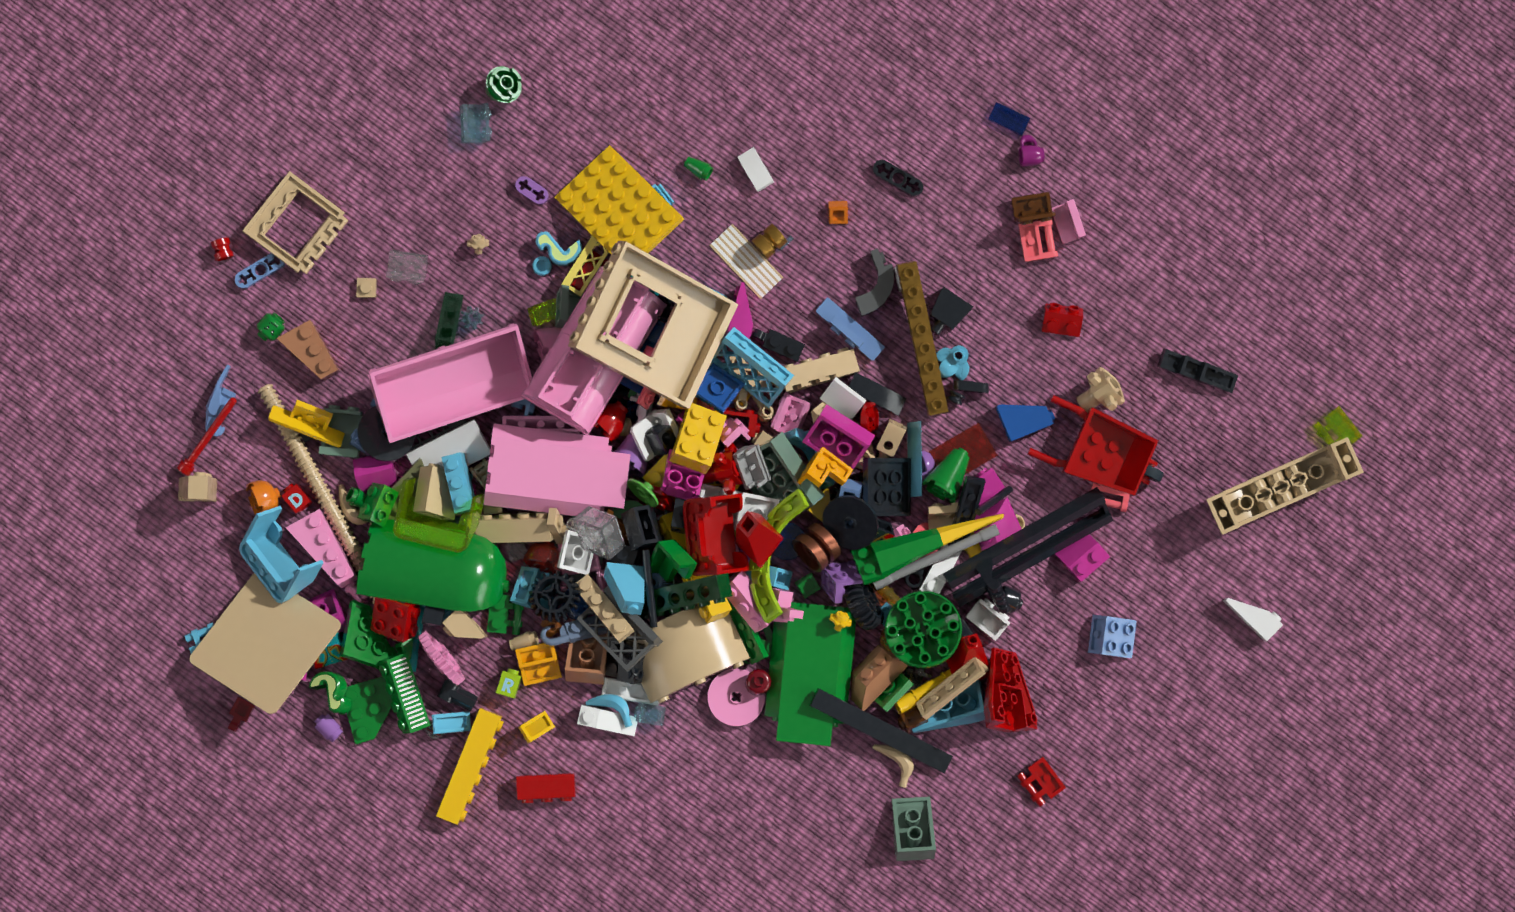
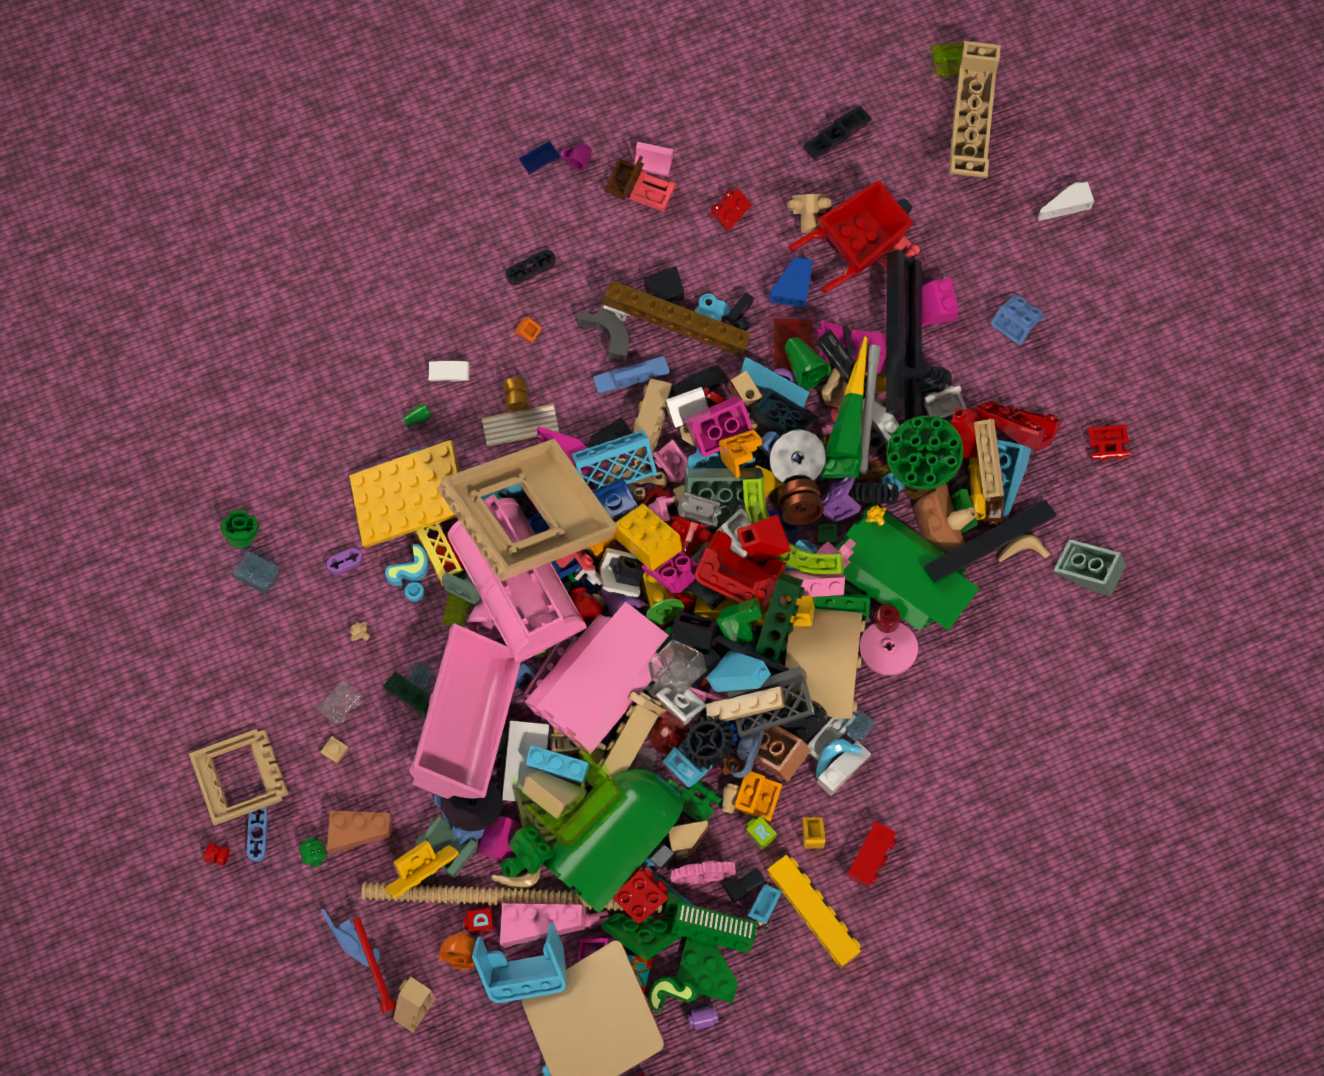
camera: 55 degrees left, 15 degrees down
none -> tan cone [947,507,977,530]

